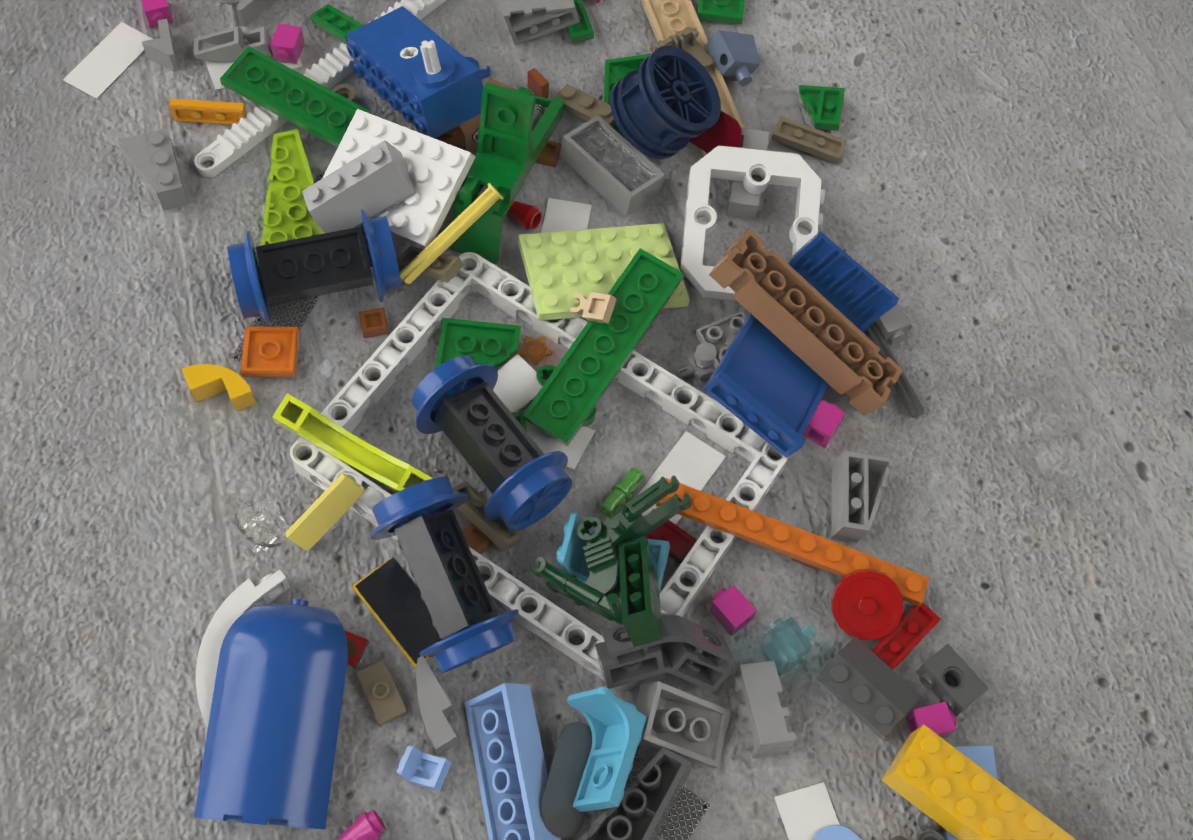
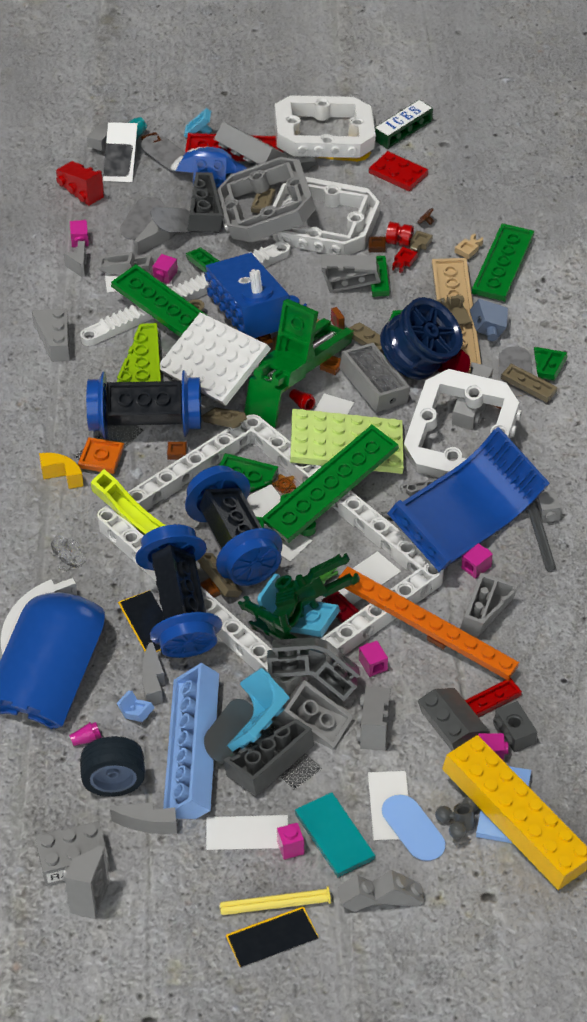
camera: 20 degrees right, 15 degrees down
white sticker [63,22,153,99] -> none
light orange tile [169,99,247,125] -> none
light yellow tile [285,473,365,552] -> none
light grey slope [302,140,416,233] -> none
tile [344,630,369,668] -> none
dark tan plate [356,660,408,727] -> none
light yellow axle [399,183,504,284] -> none
tan plate [570,292,617,324] -> none
dark green brick [618,536,663,647] -> none
medium nougat brick [709,228,903,416] -> none
clear light blue brick [759,617,818,676] -> none
red wheel [831,569,904,641] -> none

